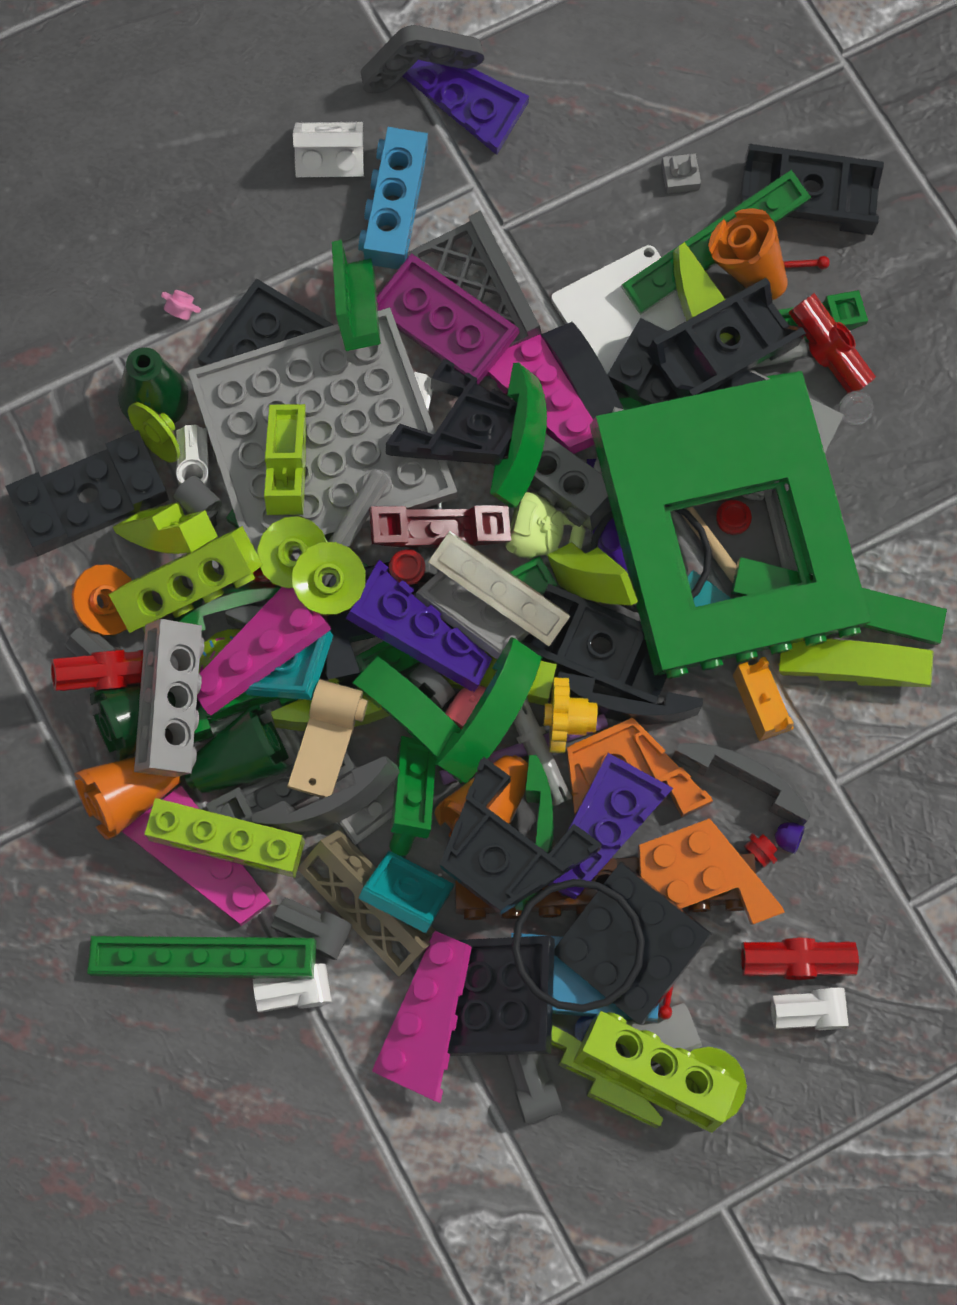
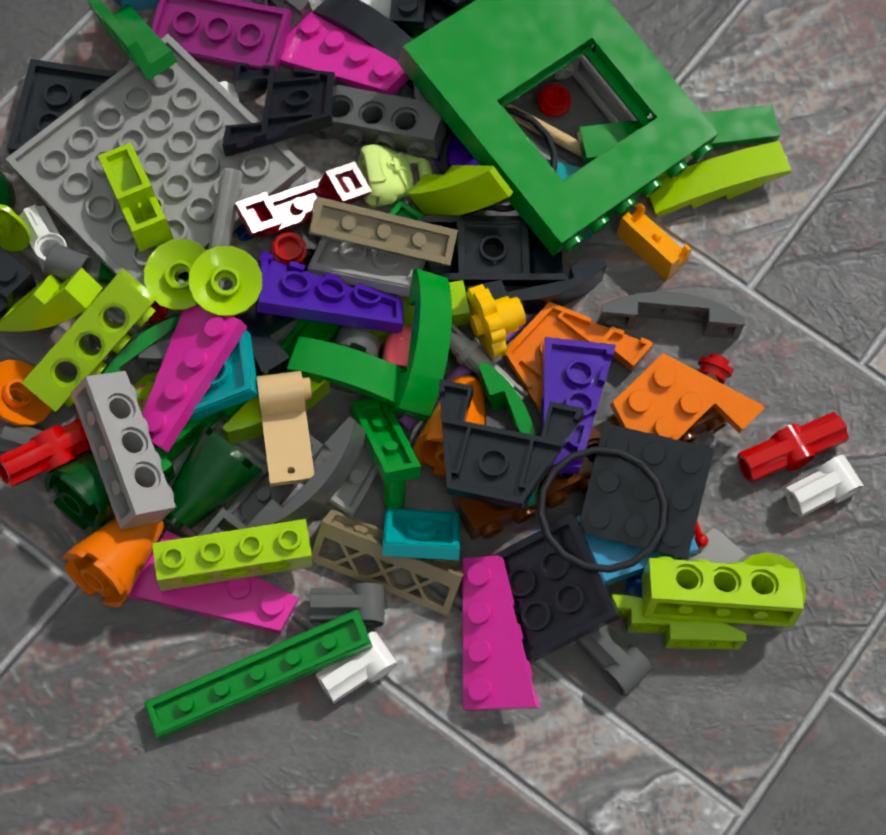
camera: 25 degrees left, 5 degrees down
green slope [490,362,547,508] -> none
dark purple hinge [775,822,805,854] -> none

